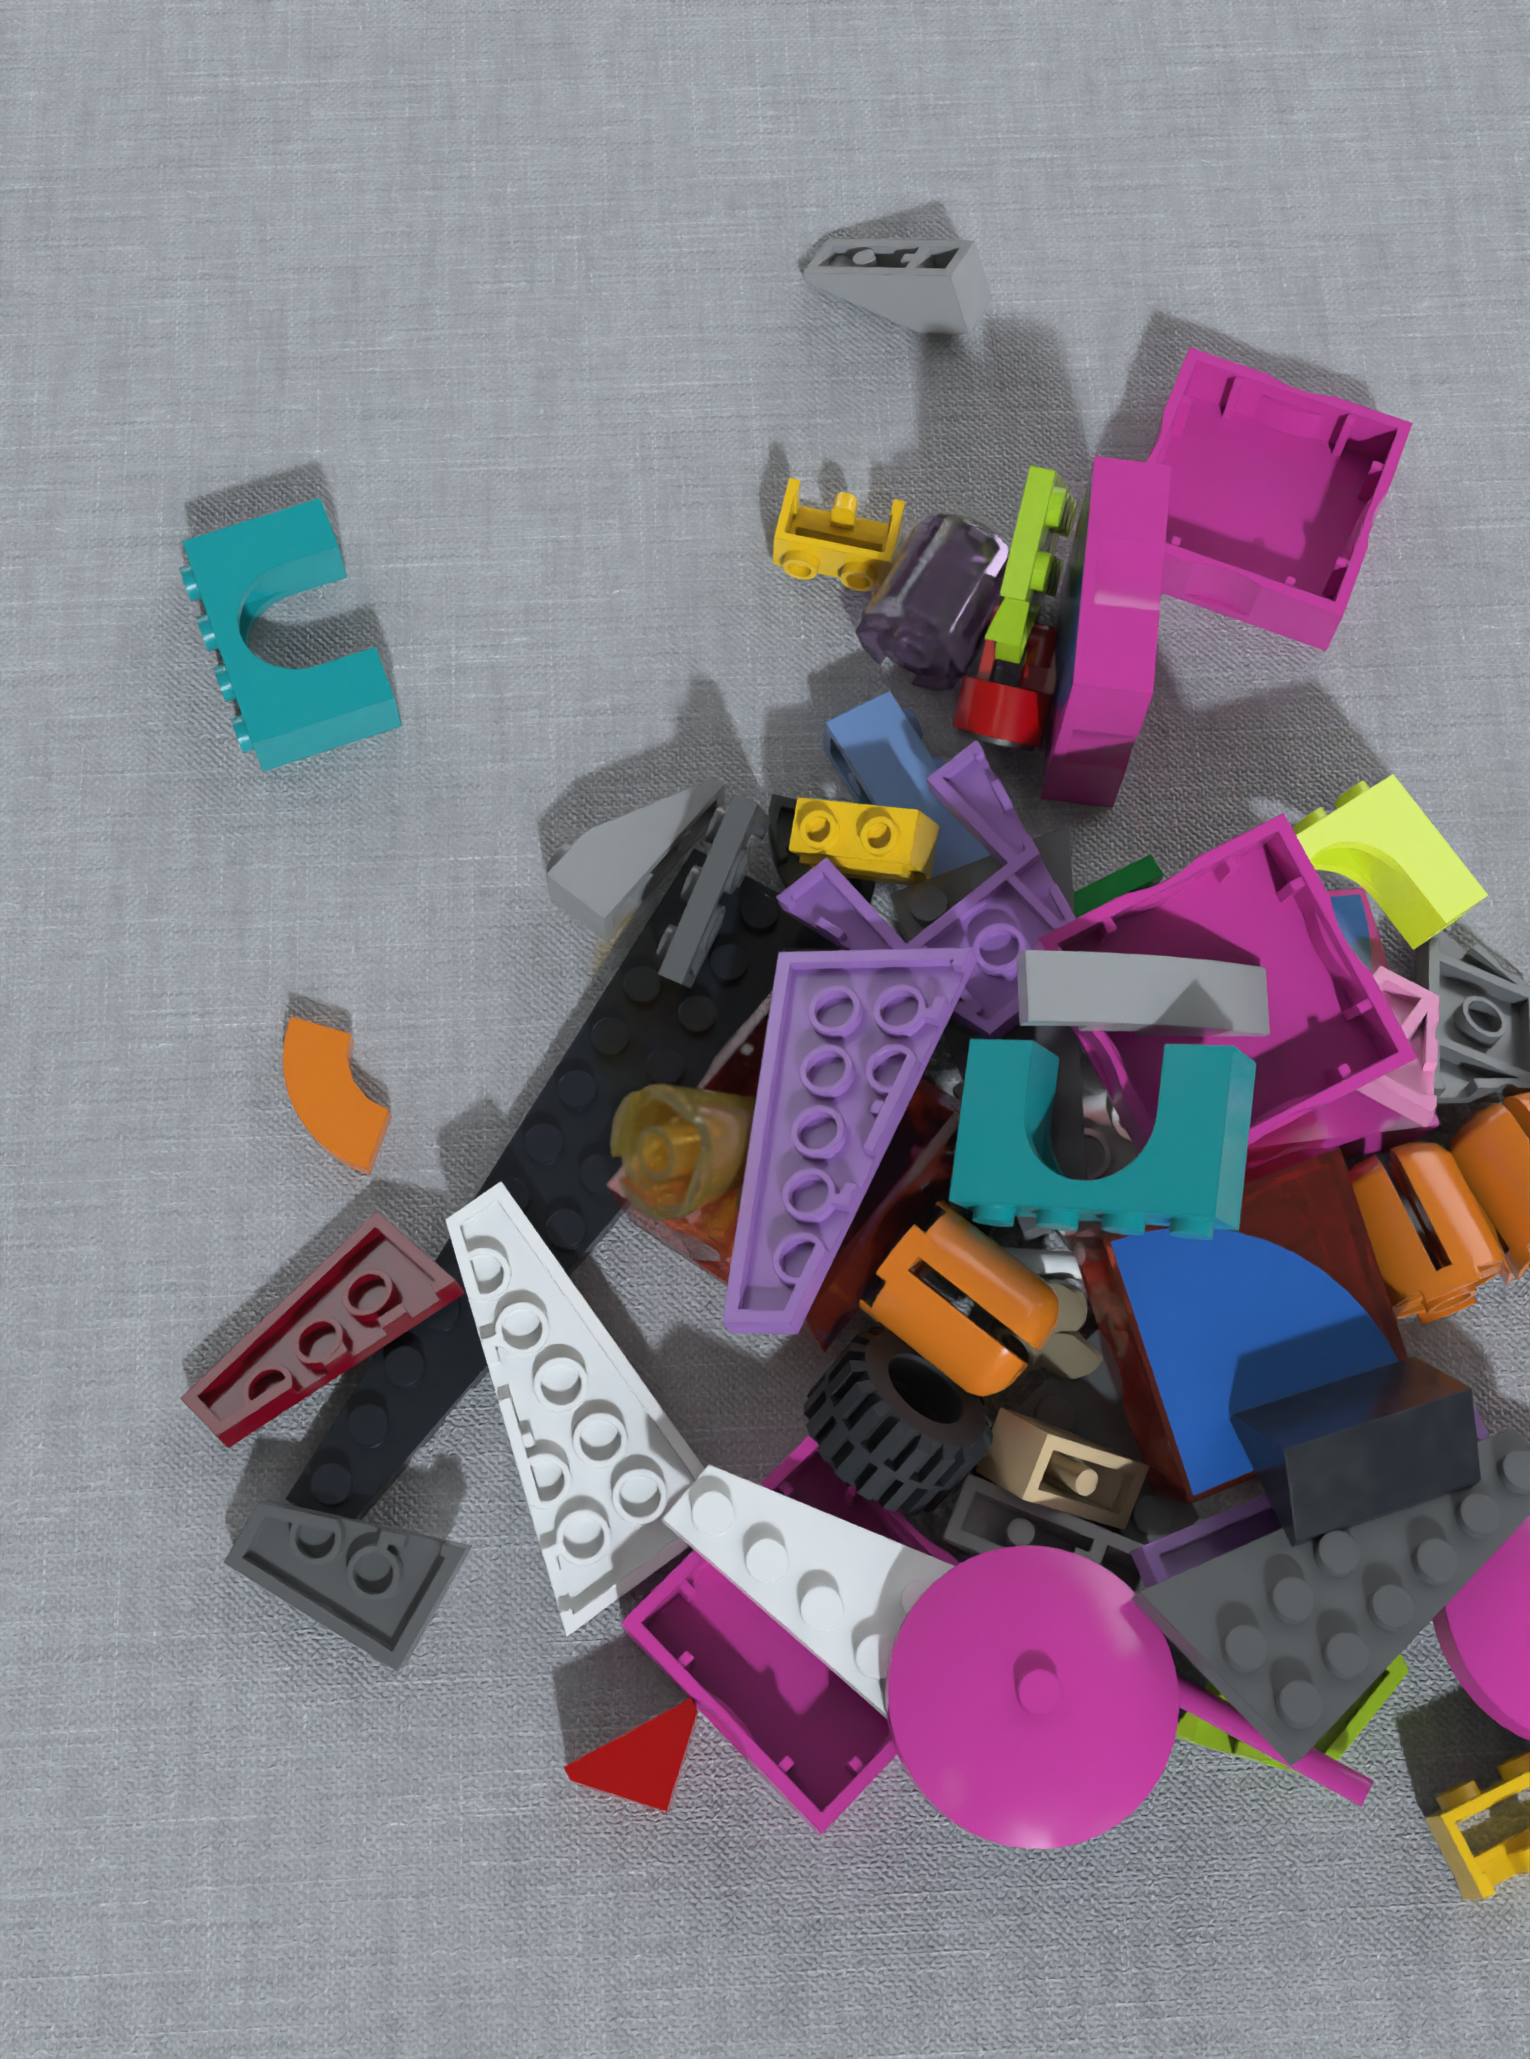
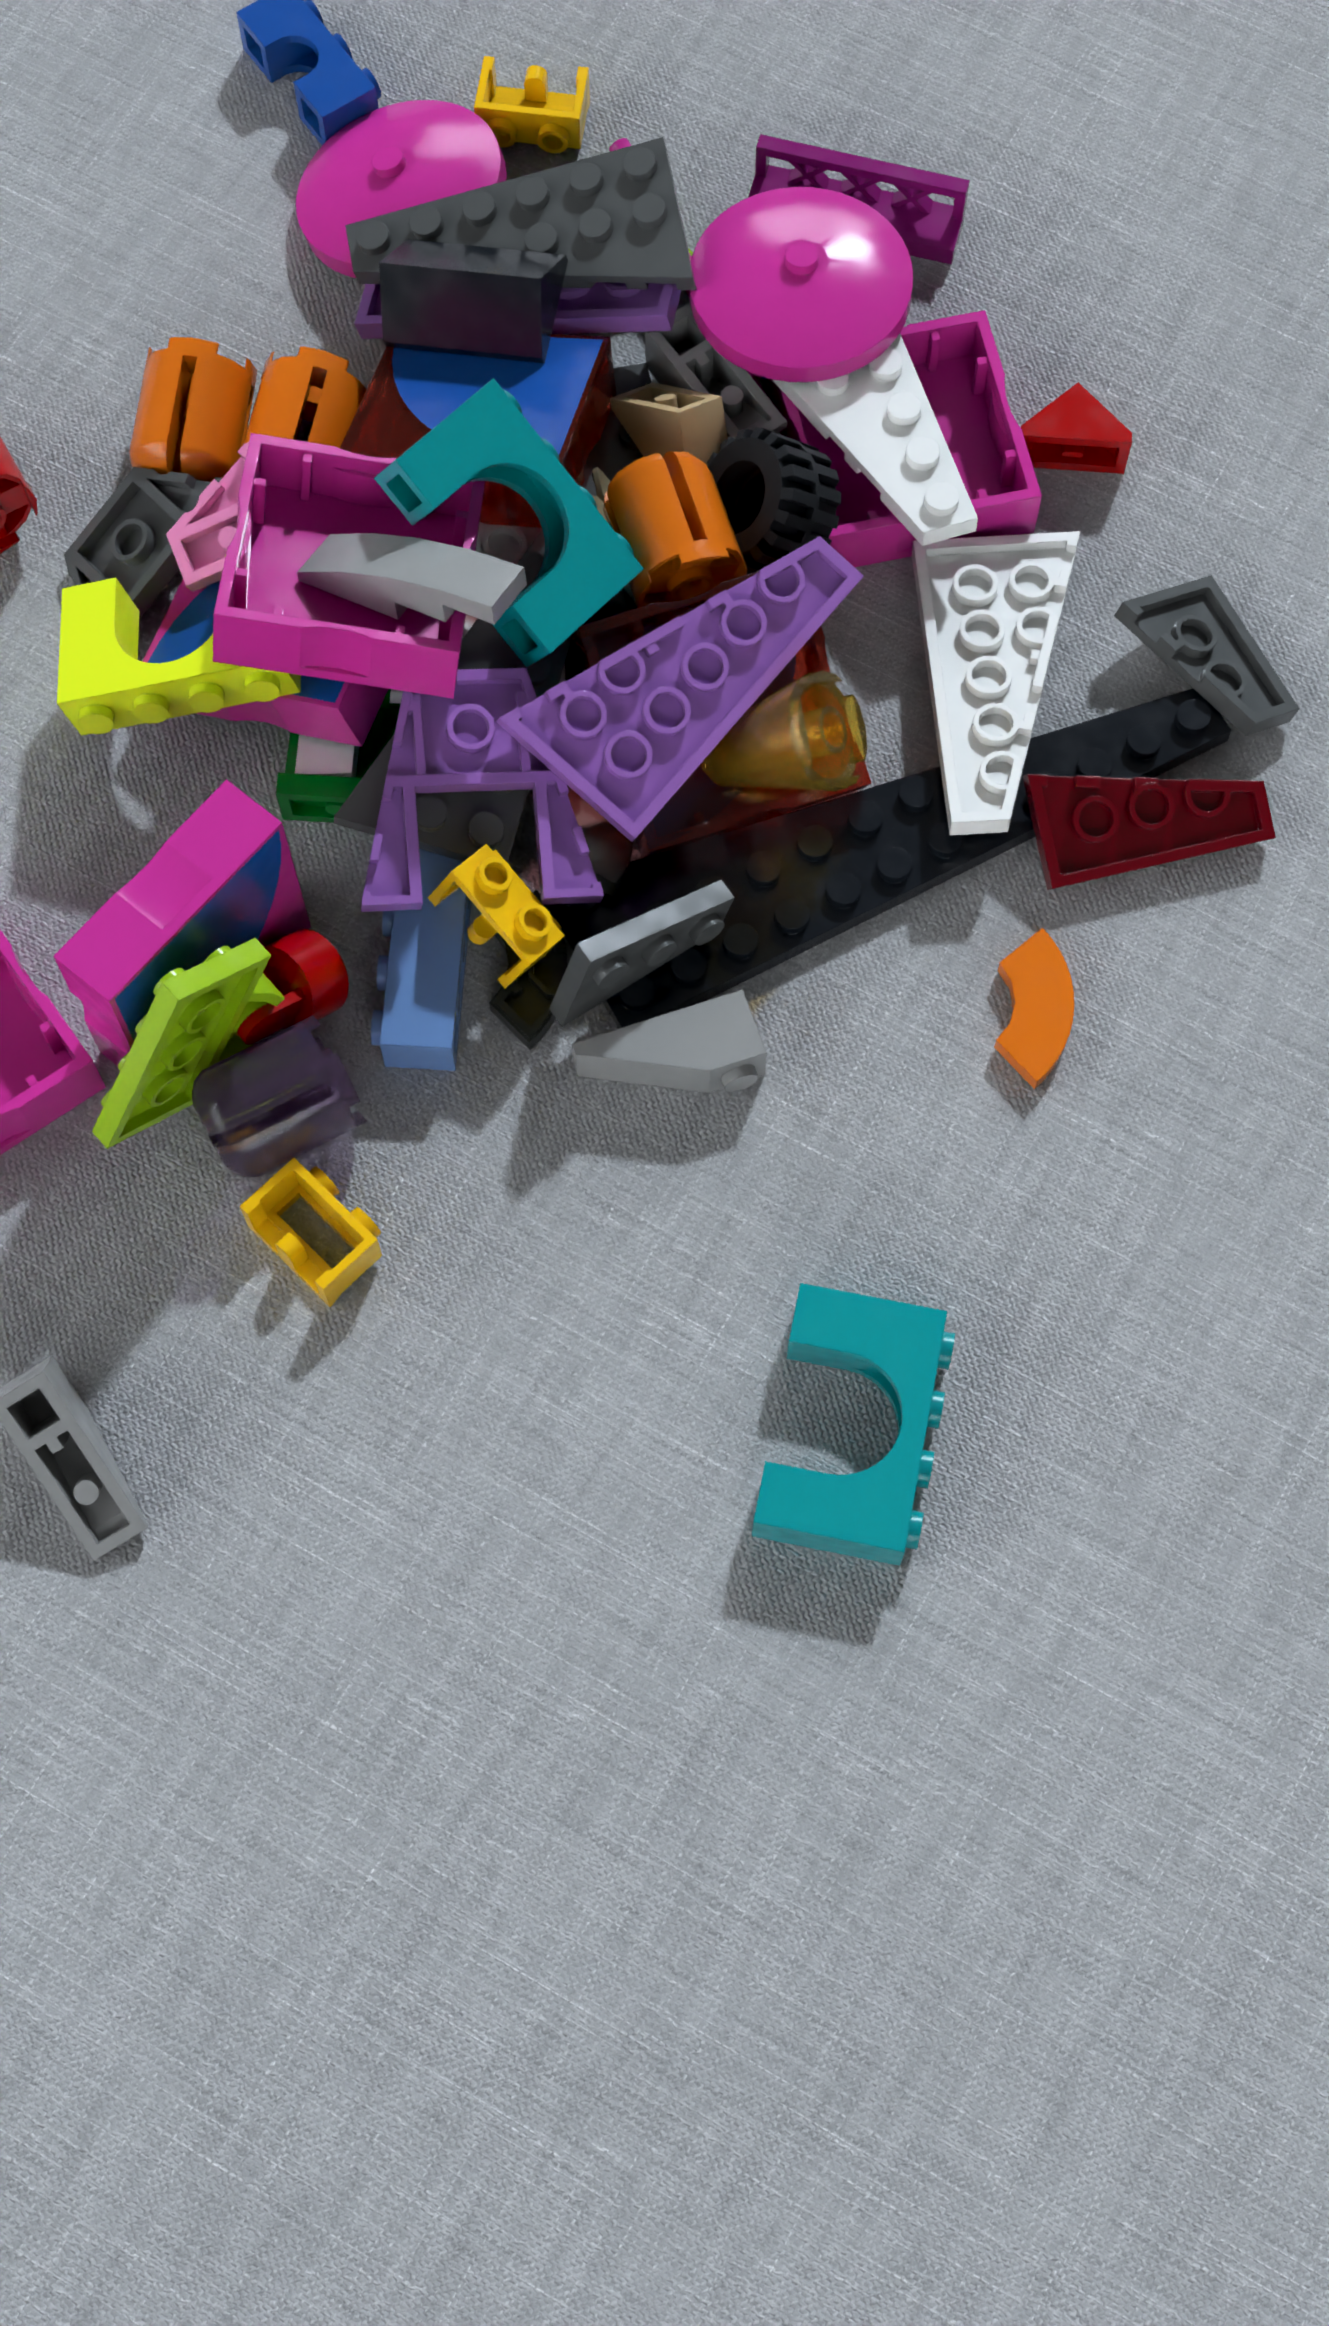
camera: 145 degrees left, 0 degrees up
none -> magenta fence [748,134,970,265]

